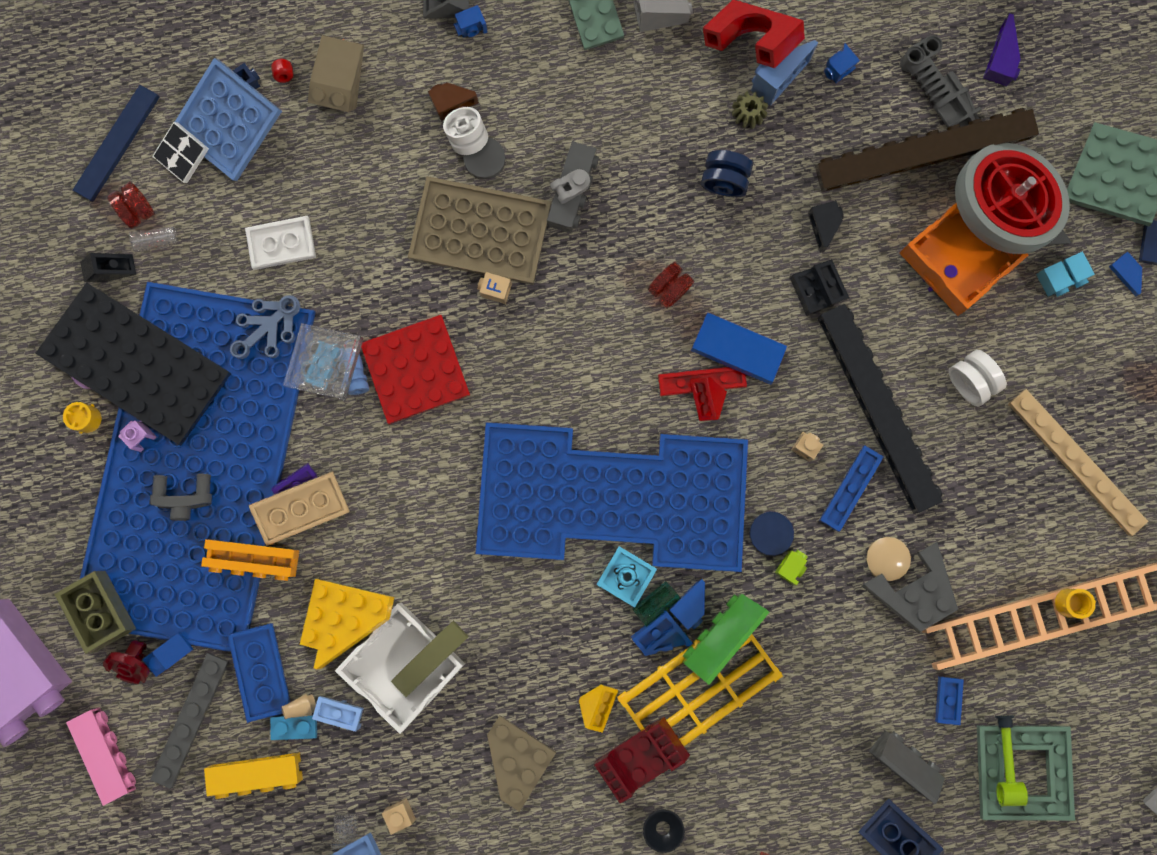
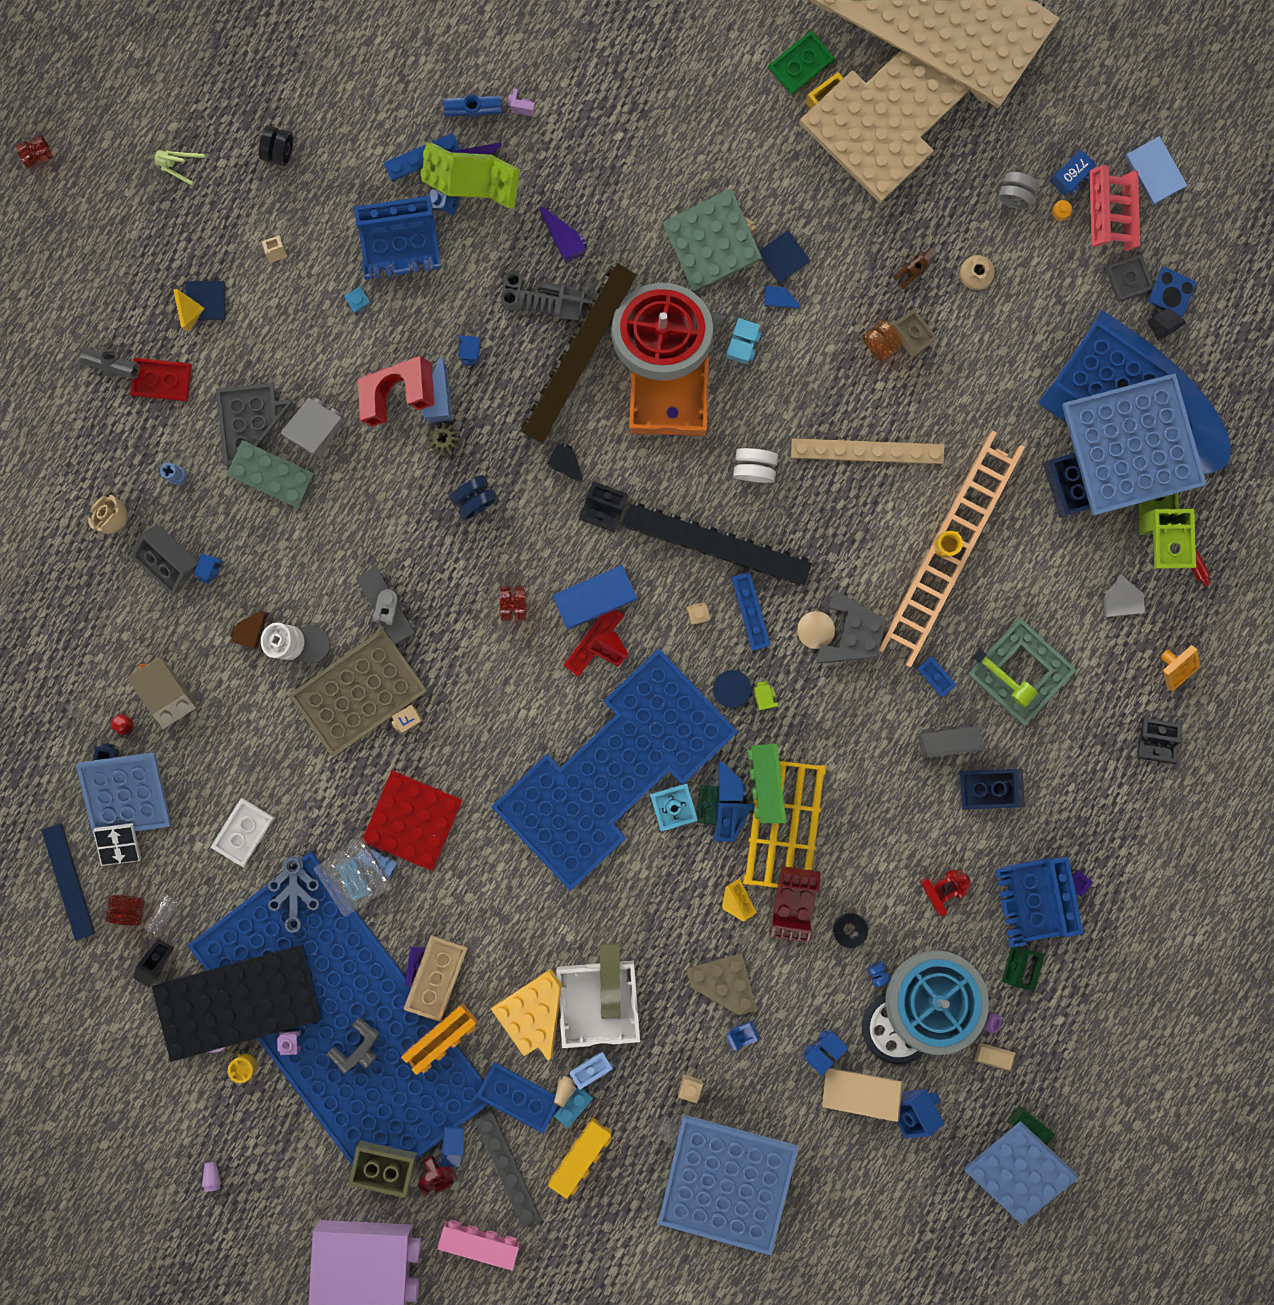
camera: 60 degrees left, 5 degrees up
none -> blue bracket [727,1021,761,1052]

